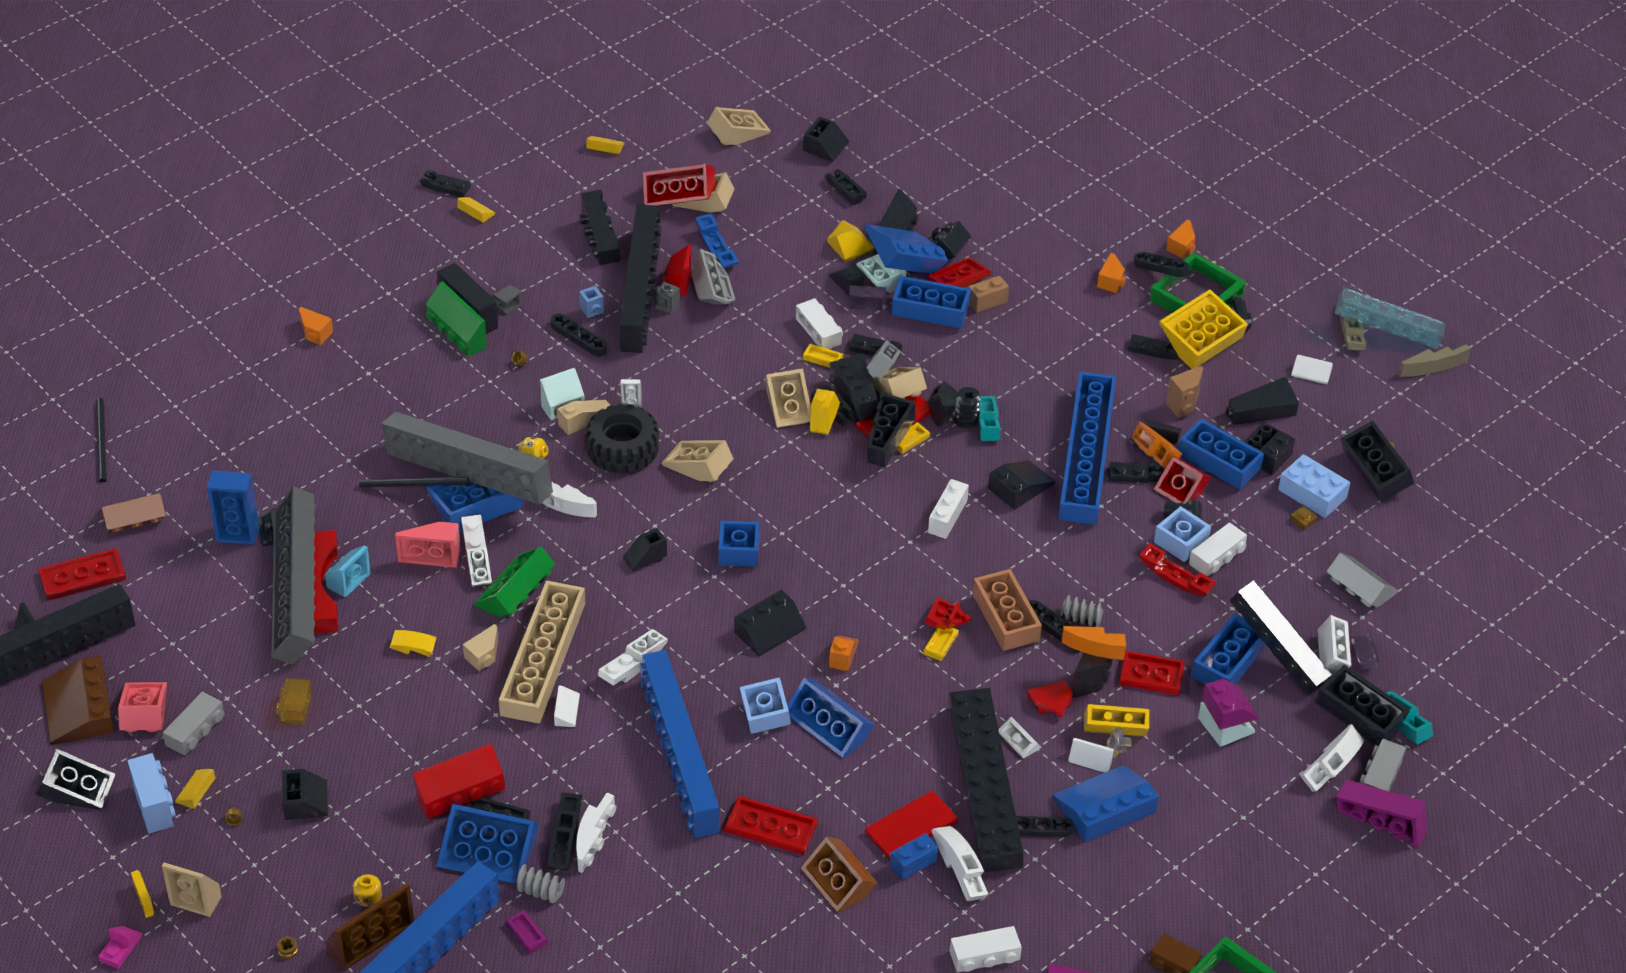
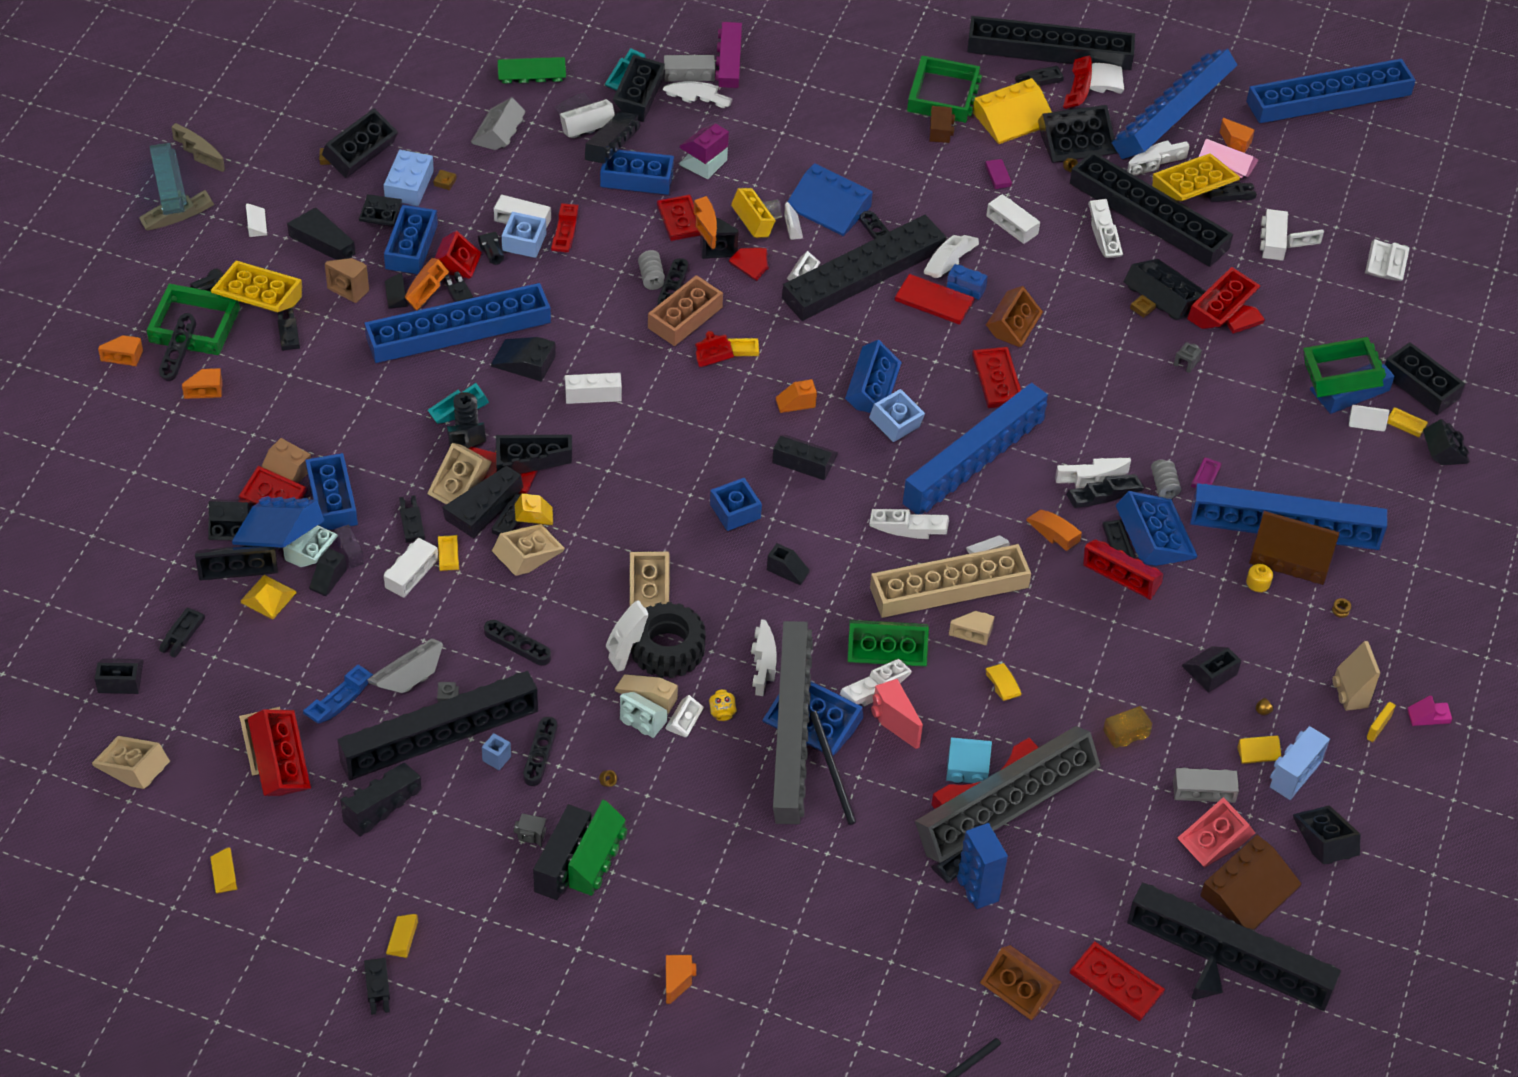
camera: 120 degrees left, 5 degrees up
red slope [662,245,692,296] -> none
light grey brick [866,340,901,379] -> none
none -> black beam [484,620,551,666]
none -> green slope [497,57,566,84]
none -> white slope [665,695,704,738]
none -> orange slope [1026,509,1082,551]

